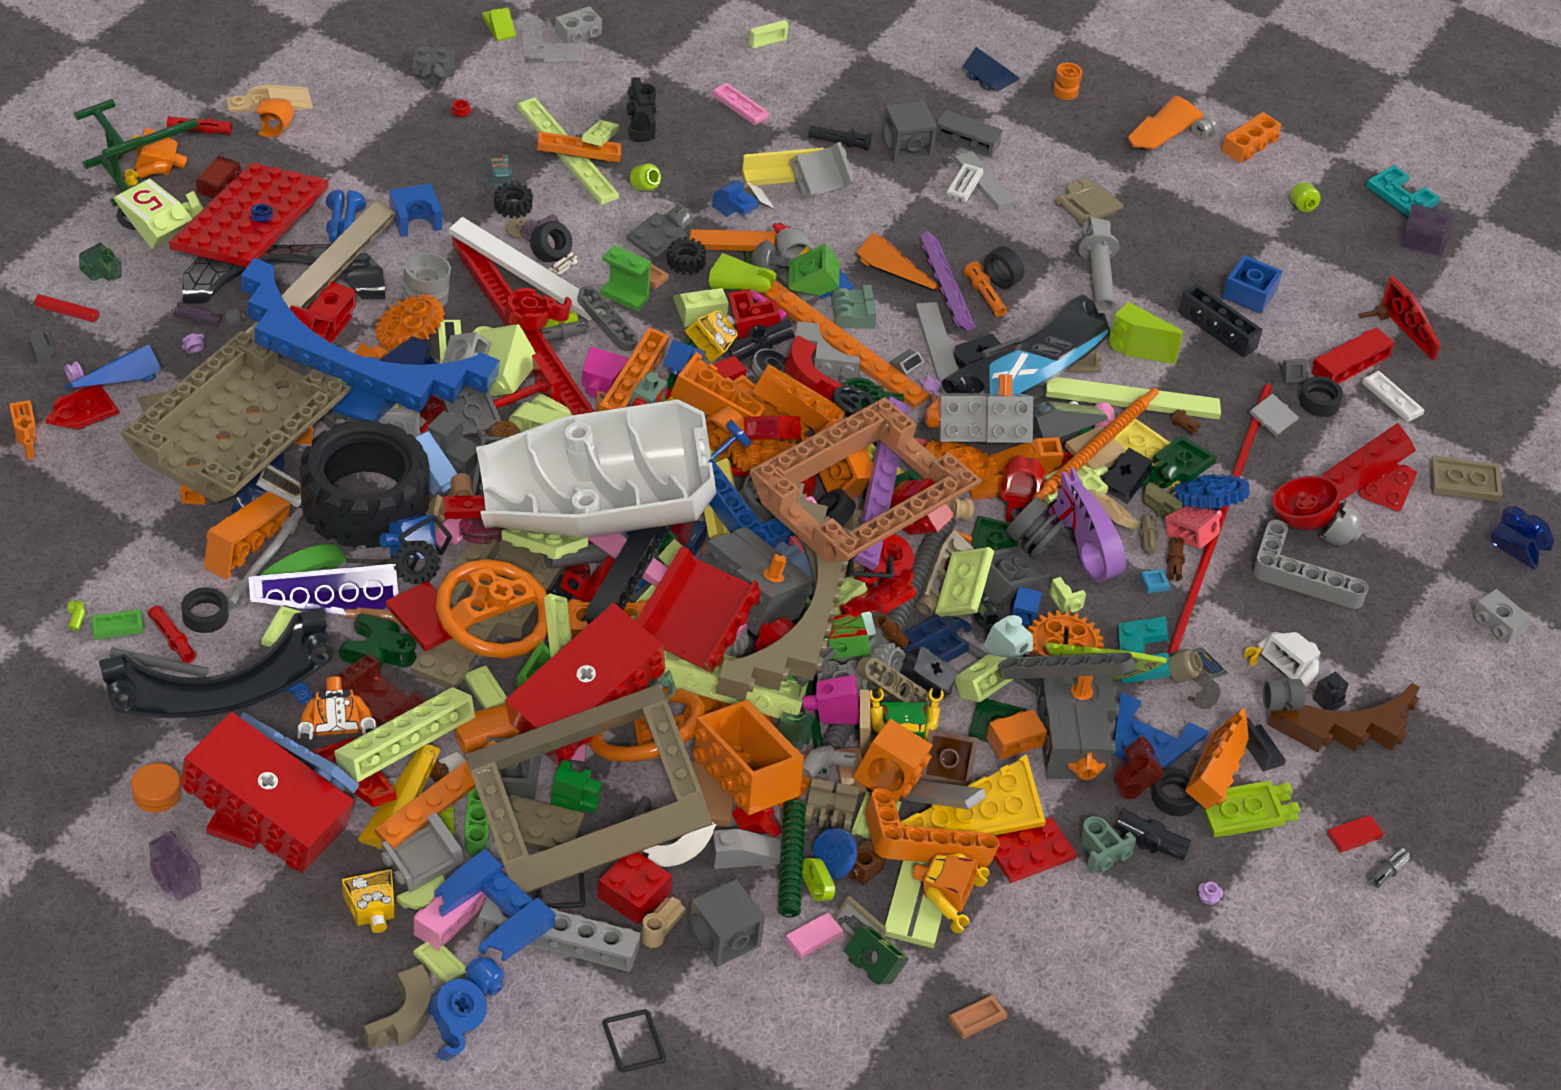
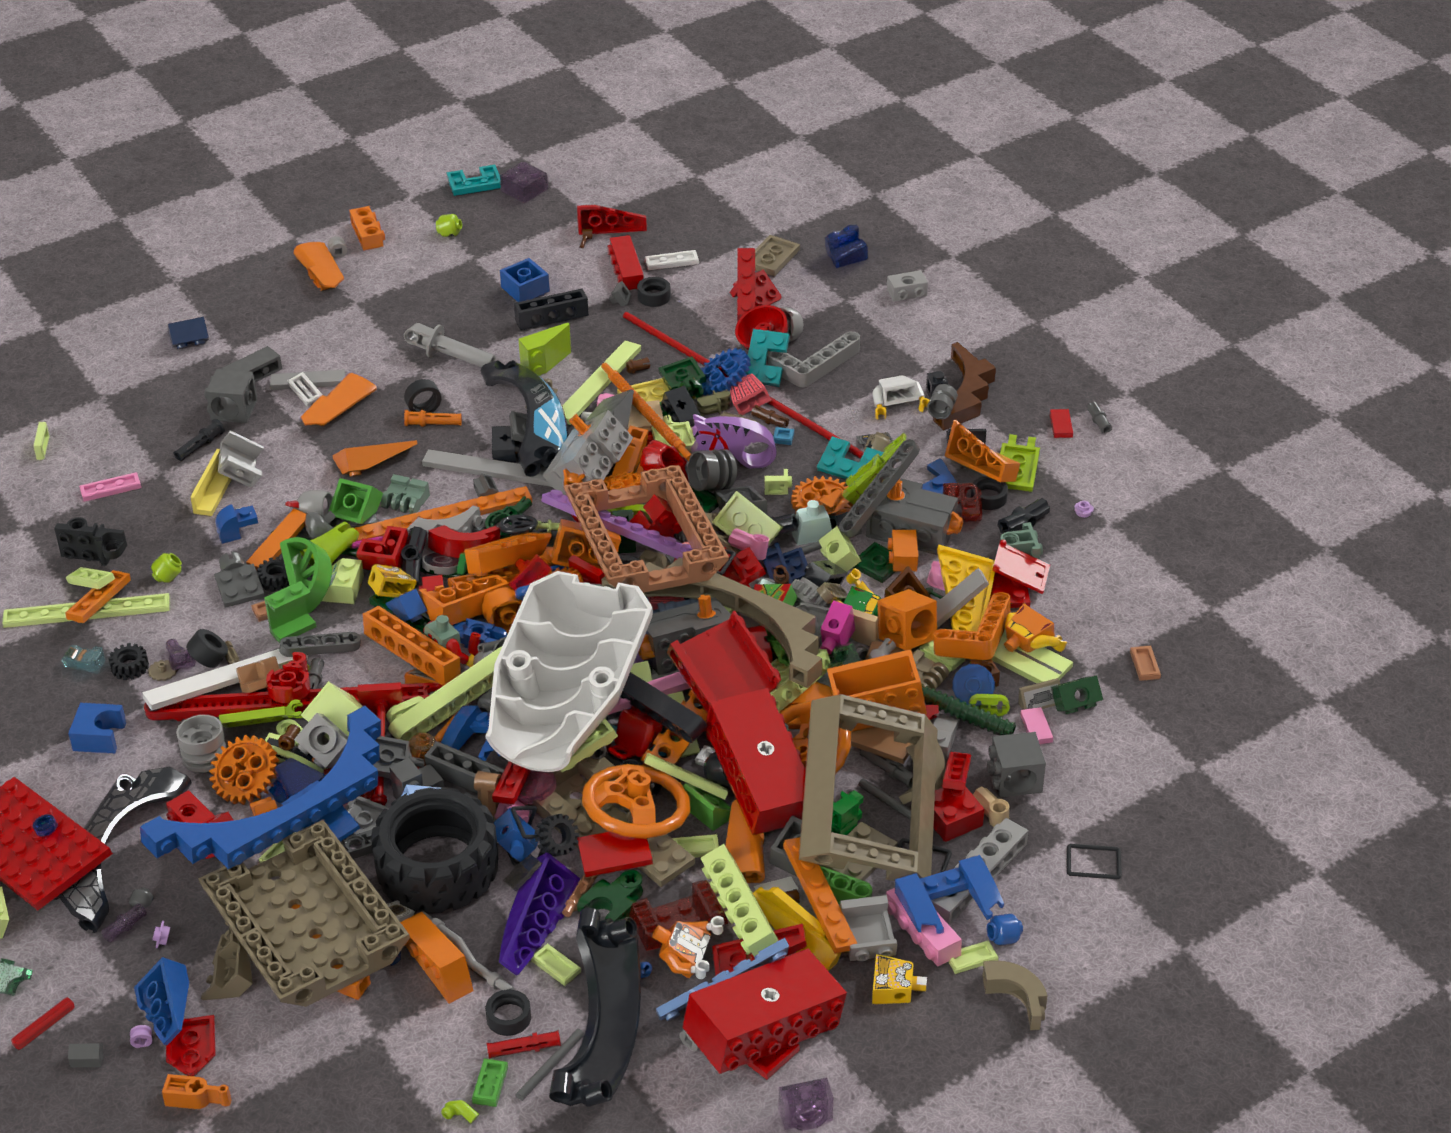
camera: 60 degrees left, 5 degrees down
orange head [131,763,181,812] -> none
beam [245,199,395,337] -> none
bright green slope [260,544,348,575] -> none
blue piece [326,189,366,243] -> none
yellowish green tile [397,875,445,909] -> none
blue piece [429,979,487,1061] -> none
dark pink torso [582,346,629,397] -> none
lavender plate [919,375,942,395] -> none
medium lavender plate [920,231,975,331] -> none
blue brick [1012,587,1042,626] -> none
orange wheel [1053,63,1082,100] -> none
dark tan piece [1055,178,1124,227] -> none
light grey piece [1249,394,1299,437] -> none
none -> lime tile [219,700,303,728]
none -> medium nougat panel [236,656,279,693]
none -> reddish brown pin [278,724,301,750]
none -> bright green window [280,537,332,613]
none -> orange panel [301,373,377,426]
none -> bright pink piece [728,528,769,560]
none -> teal plate [745,329,790,387]
none -> orange slope [819,489,843,512]
none -> red tile [942,752,971,791]
none -> container [993,539,1050,594]

